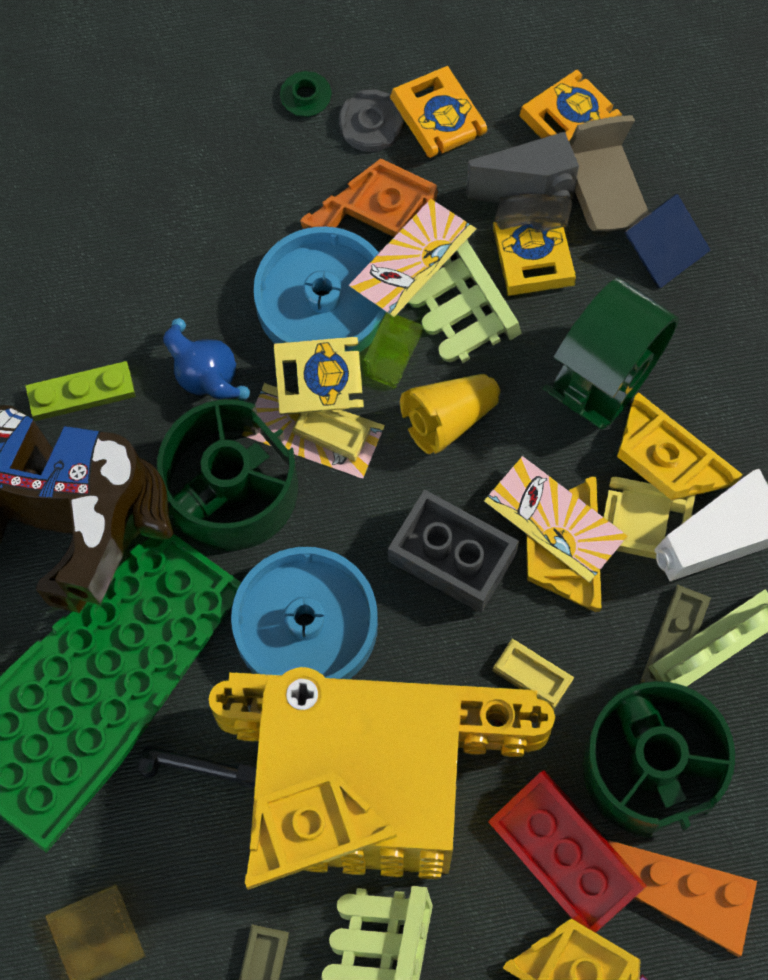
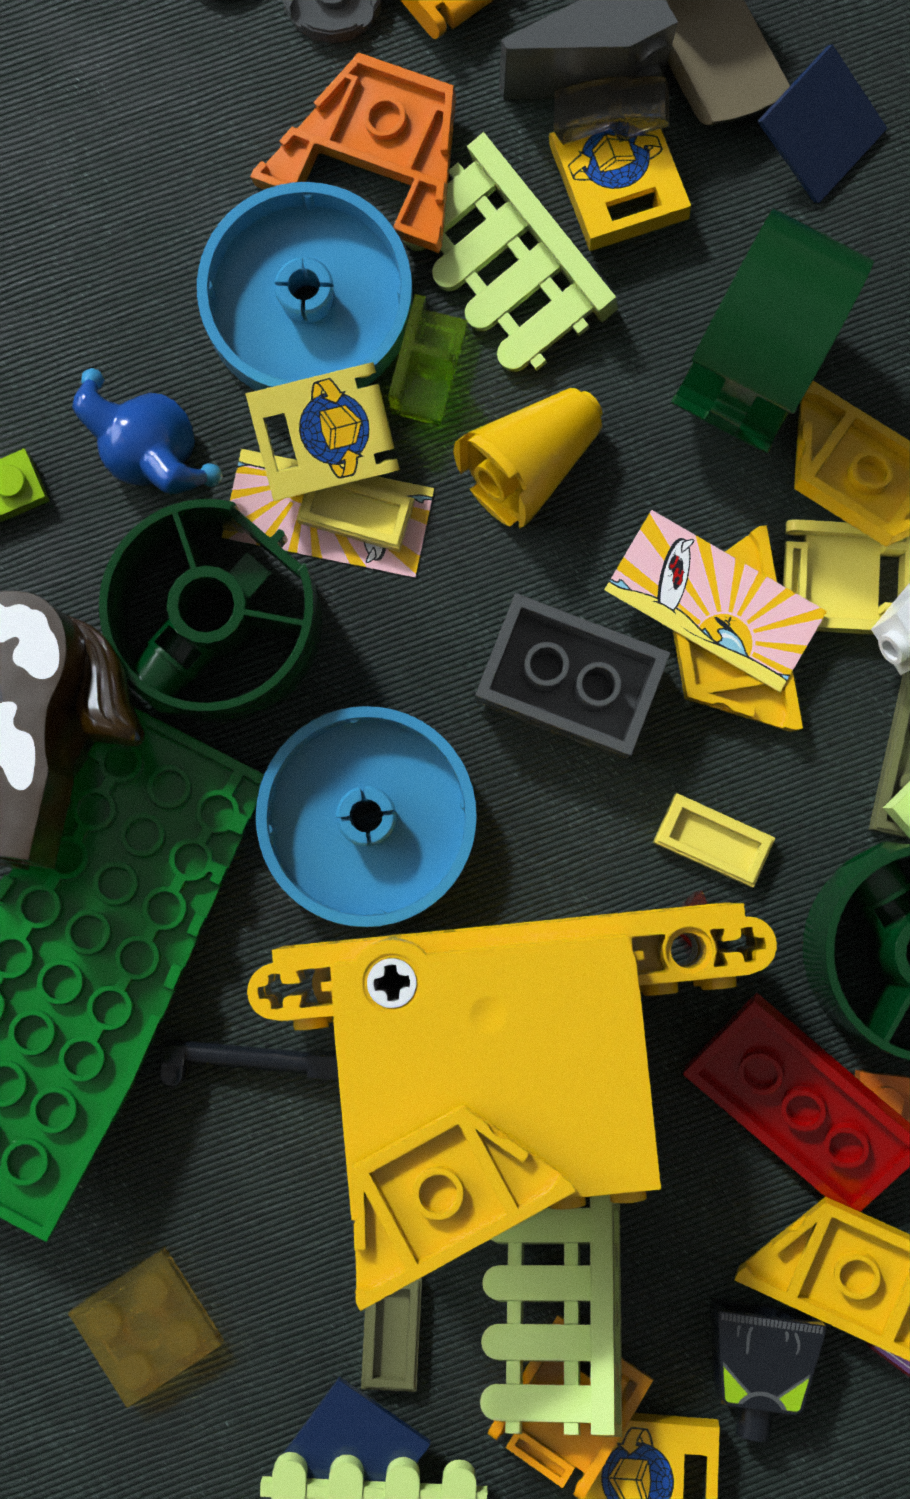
camera: 10 degrees left, 15 degrees up
sticker [348,199,476,317] -> none

